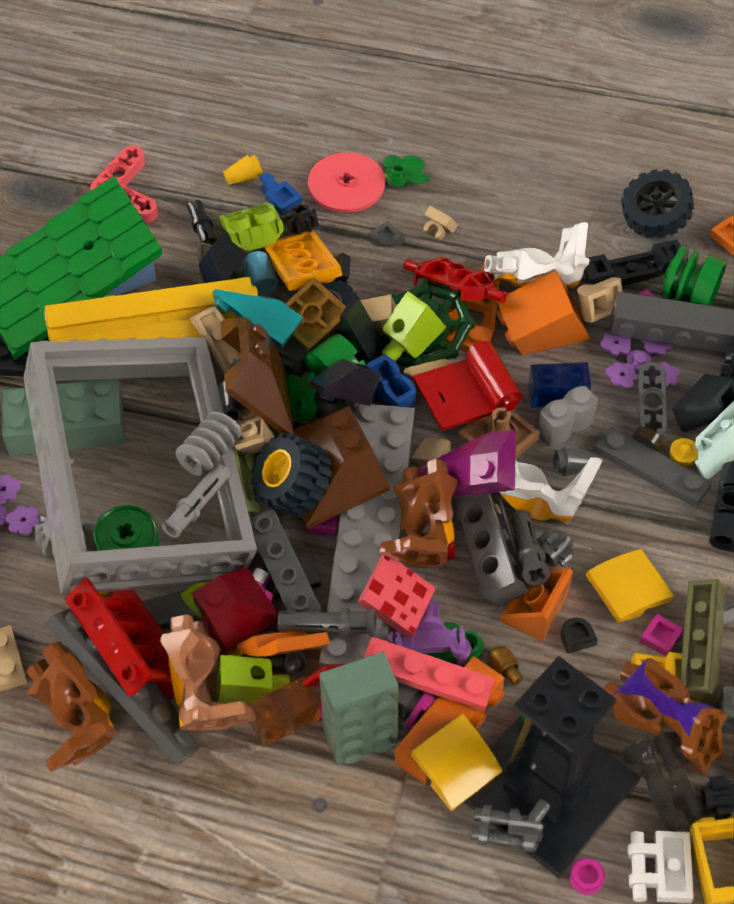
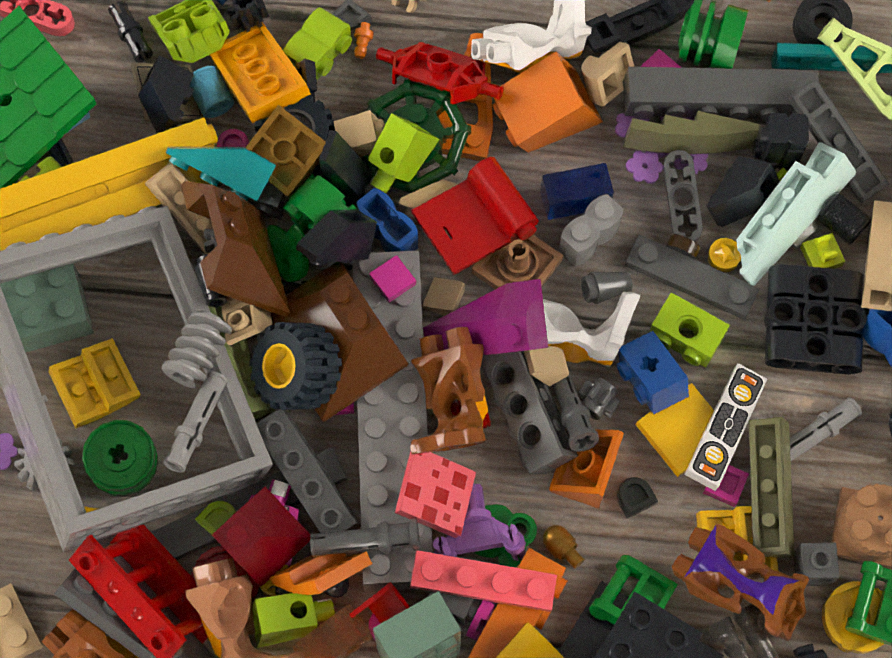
camera: 10 degrees left, 15 degrees up
none -> yellow slope [48,338,141,429]
none -> lime brick [283,7,352,80]
none -> orange piece [354,22,374,59]
none -> dark pink tile [369,255,416,303]
none -> tan slope [524,346,569,386]
none -> blue brick [616,331,689,414]
none -> olive slope [623,111,761,154]
none -> lime brick [649,293,730,368]
none -> tile [684,363,767,491]

